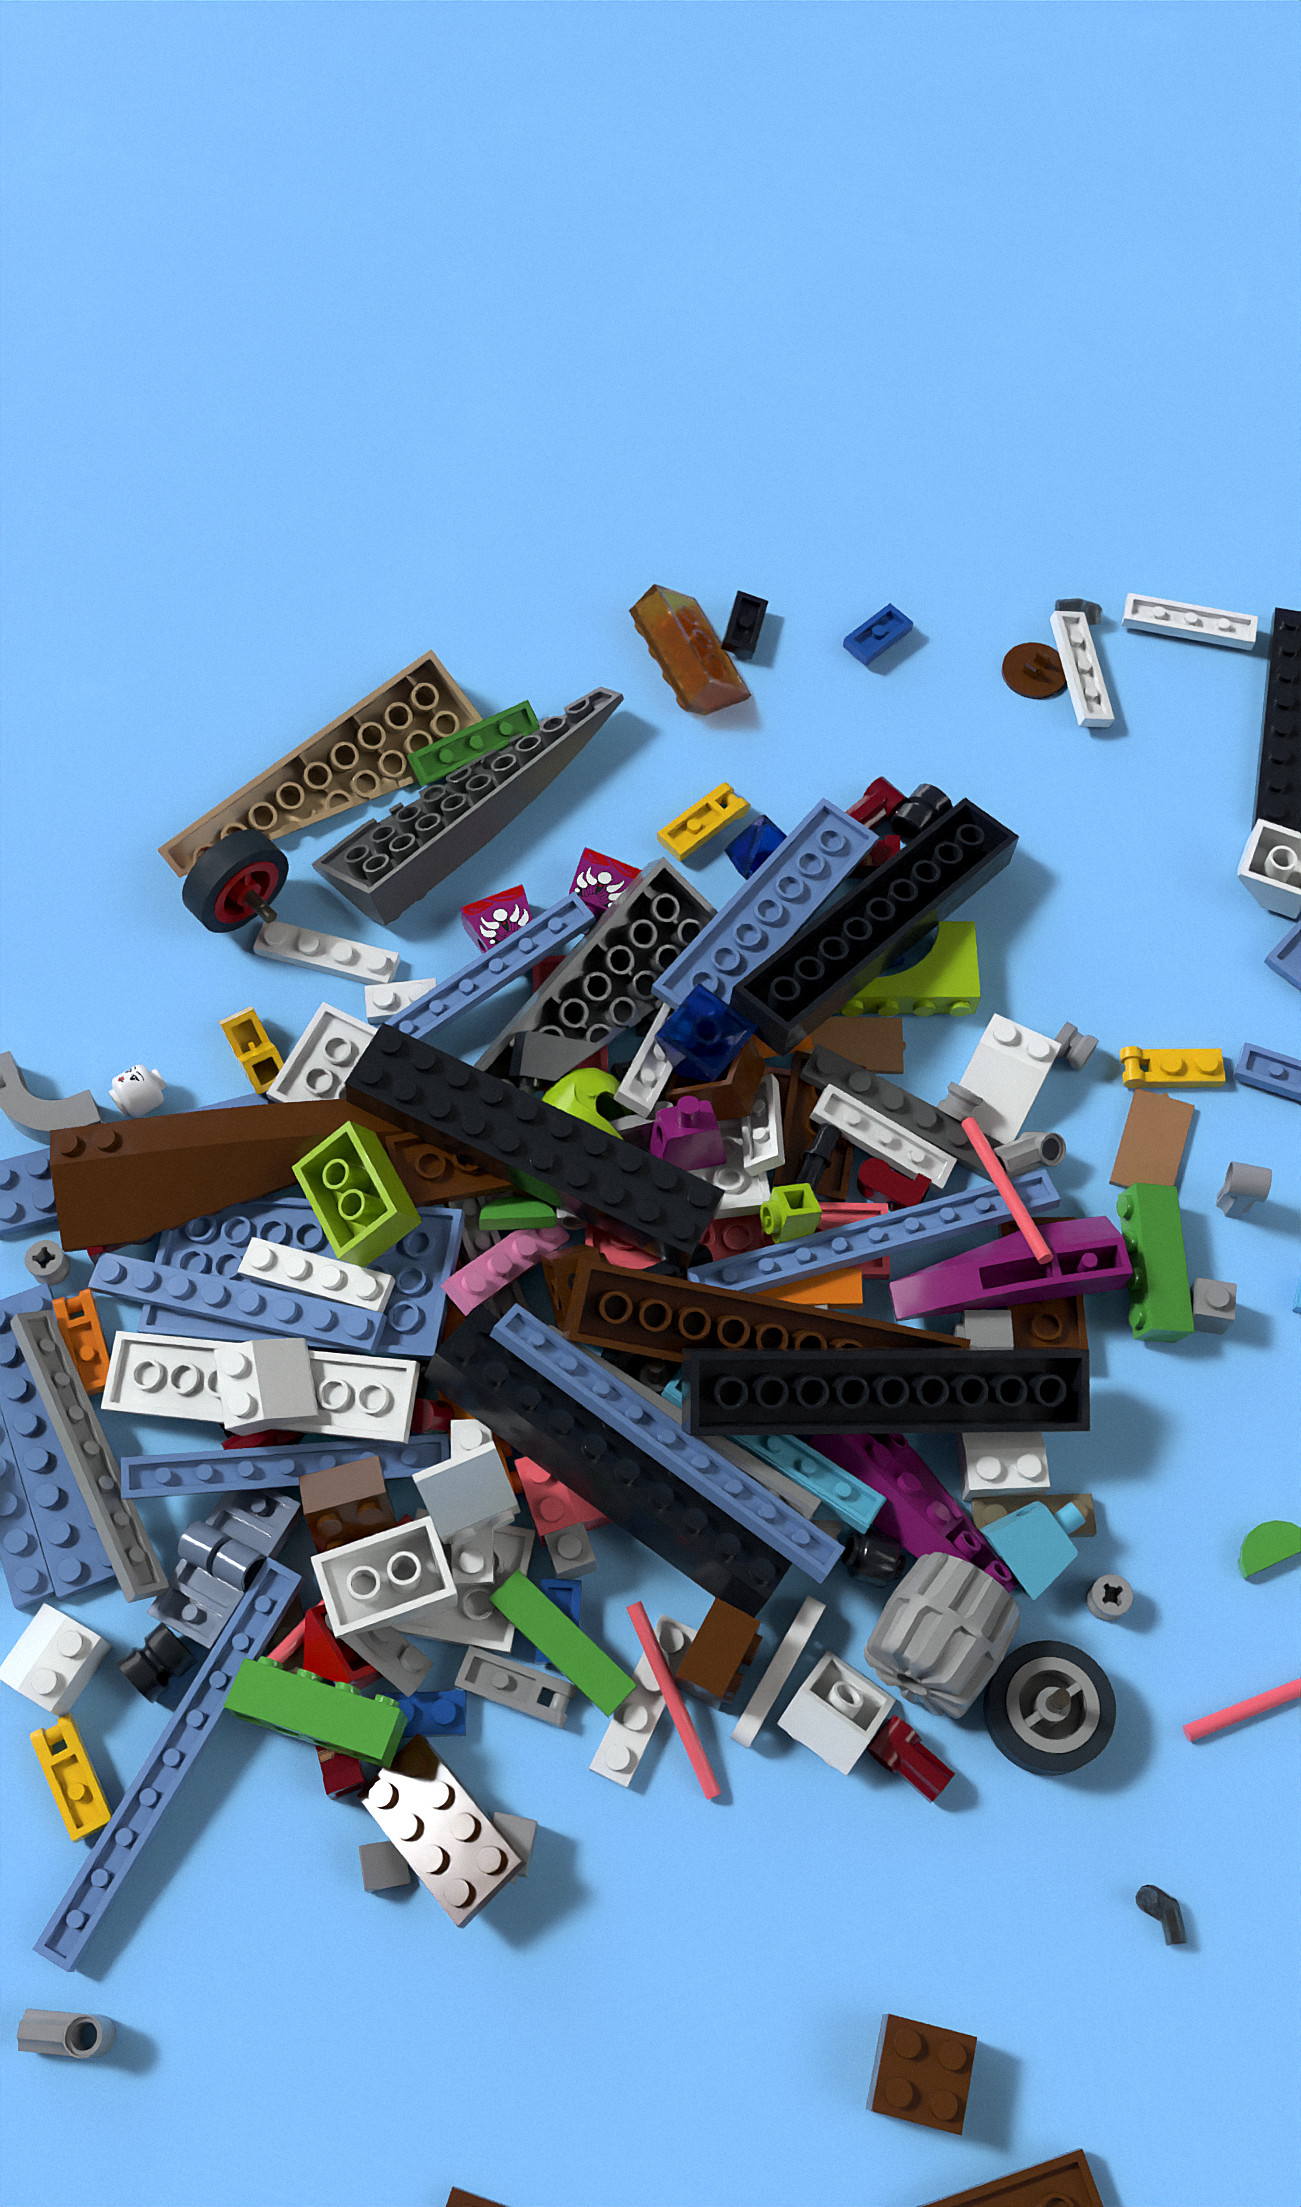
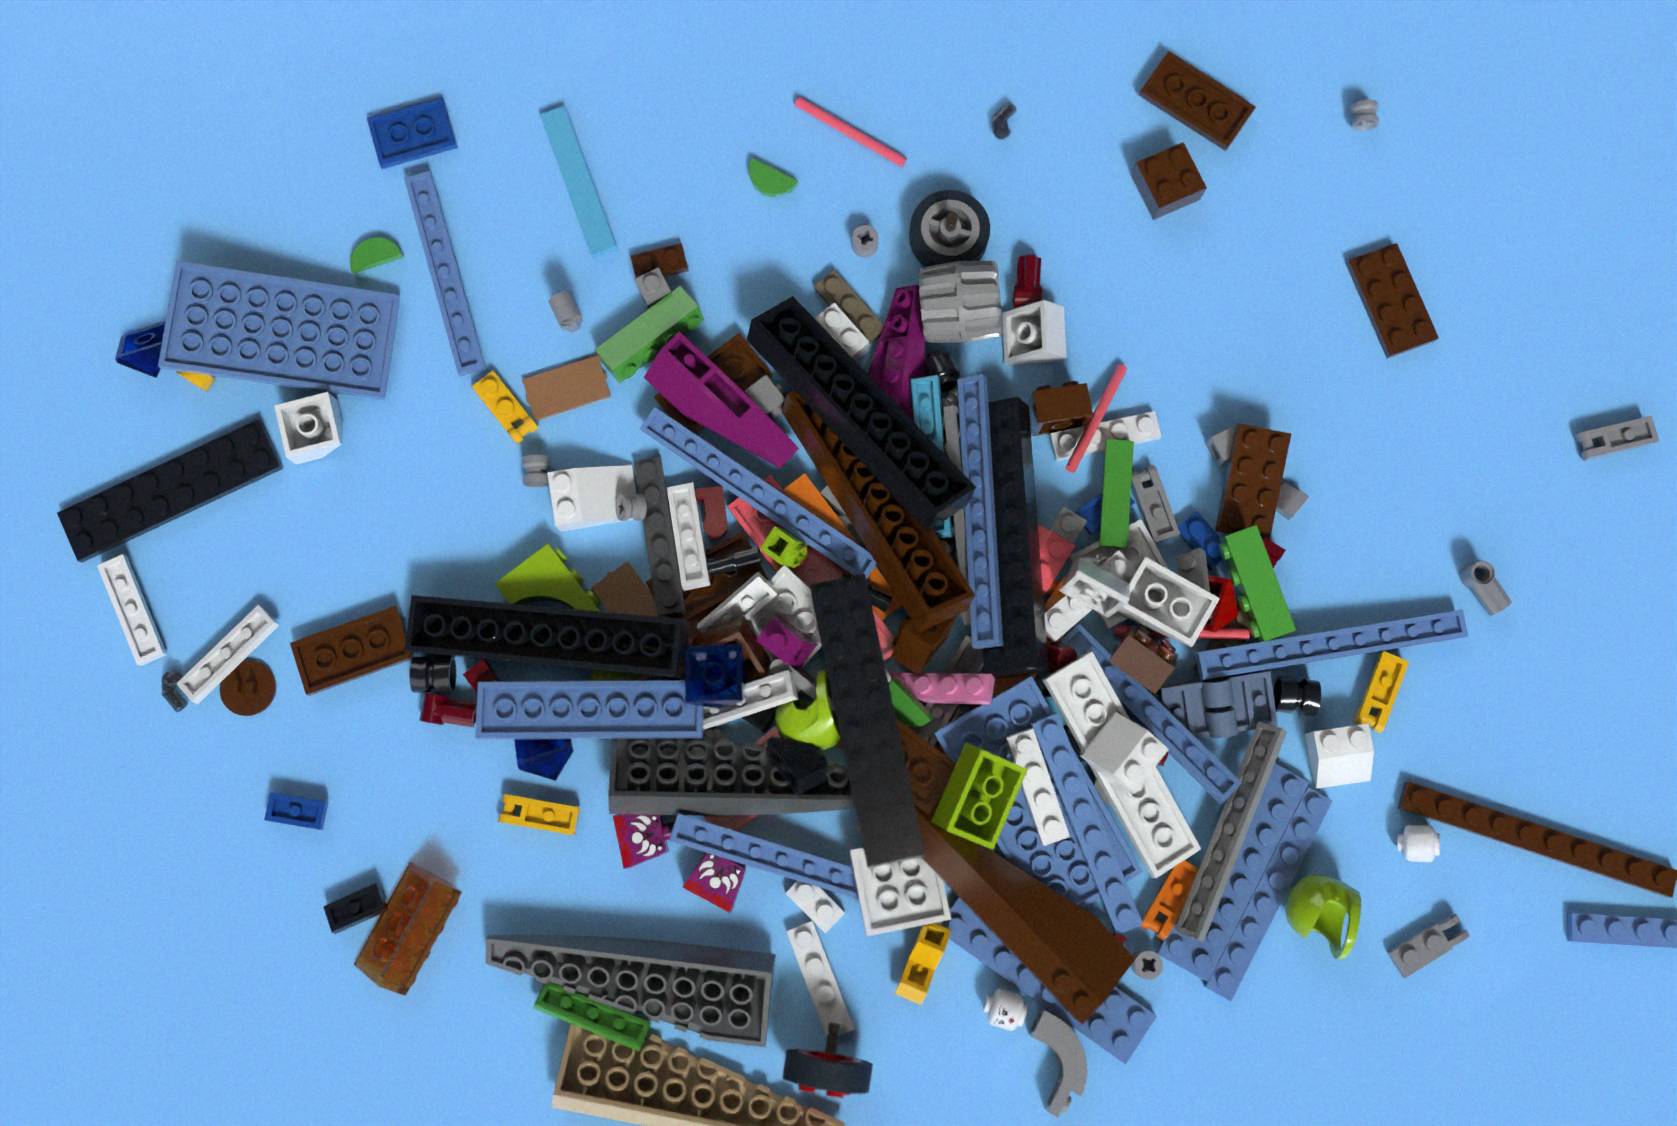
camera: 130 degrees left, 15 degrees up
white beam [730,1595,826,1749] -> none
coral axle [961,1117,1053,1264] -> none
medium azure torso [980,1501,1086,1600] -> none
light grey piece [992,1131,1066,1179] -> none
none -> reddish brown plate [290,606,415,696]
none -> reddish brown plate [630,243,689,278]

